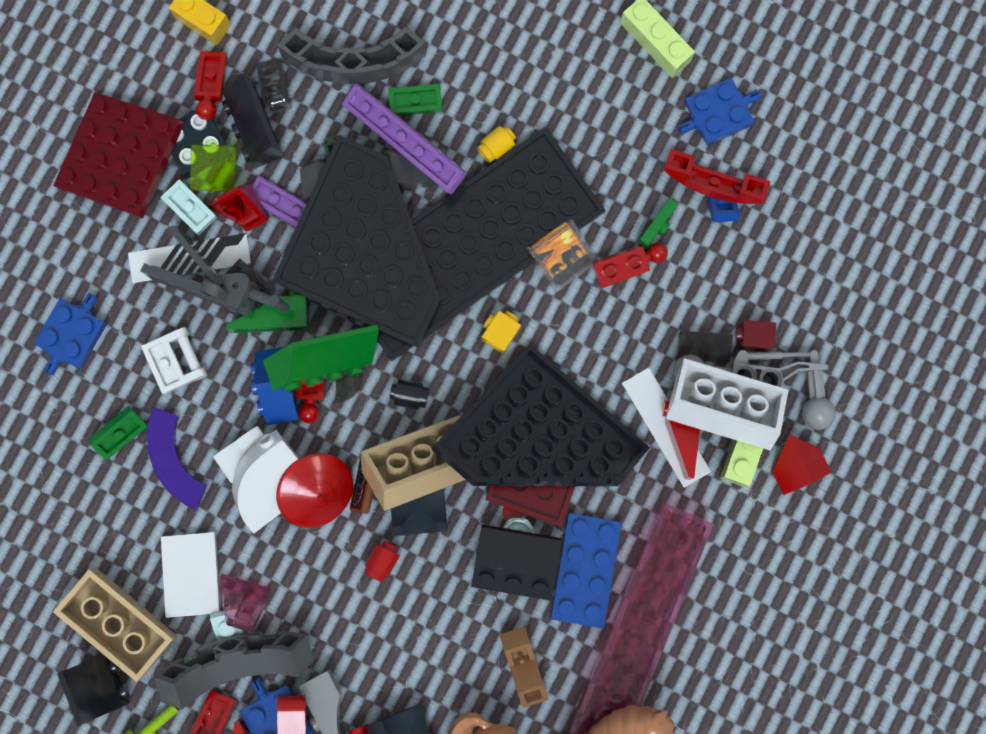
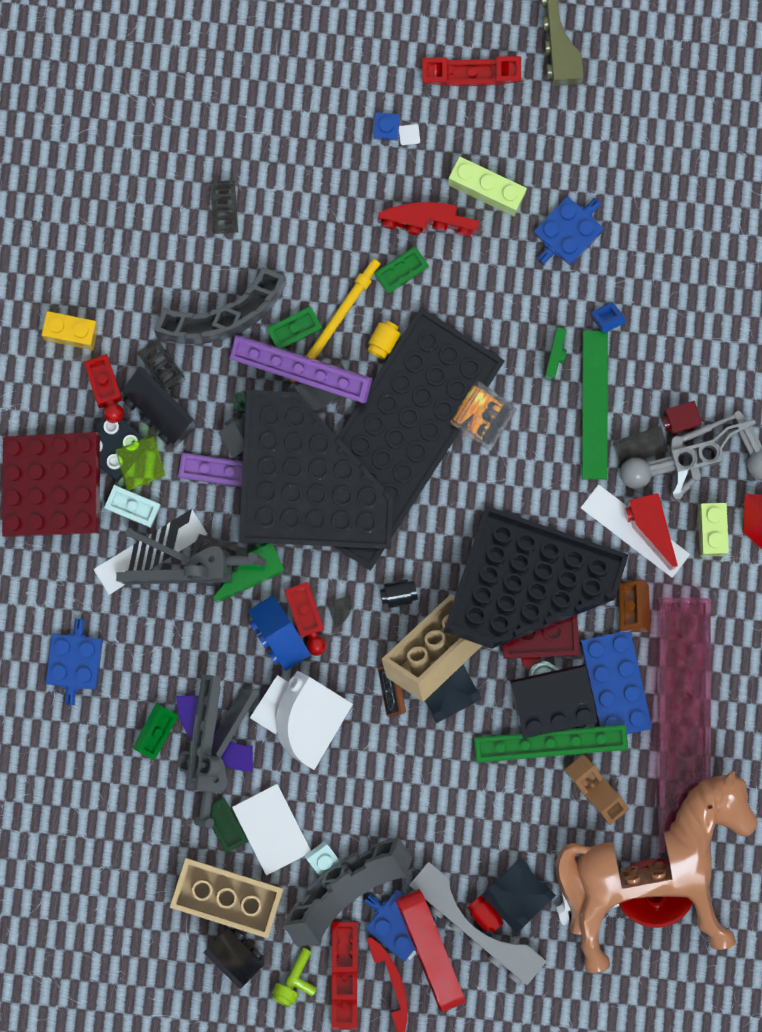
camera: 25 degrees left, 0 degrees up
white plate [141,327,207,395] -> none
red slope [207,184,268,232] -> none
clear pink wing [219,574,271,633] -> none
green slope [263,325,379,393] -> none
red hat [276,453,353,528] -> none
red brick [364,540,400,583] -> none
yellow brick [482,311,521,355] -> none
red plate [592,243,668,288] -> none
red slope [664,149,771,204] -> none
white brick [666,358,788,451] -> none
none -> dark grey piece [178,674,259,829]
none -> dark green tile [210,797,249,854]
none -> yellow bar [289,259,381,384]
none -> green plate [374,246,429,295]
none -> red slope [378,202,479,237]
none -> green tile [474,724,628,763]
none -> green tile [582,331,608,480]
none -> dark orange slope [619,579,651,632]

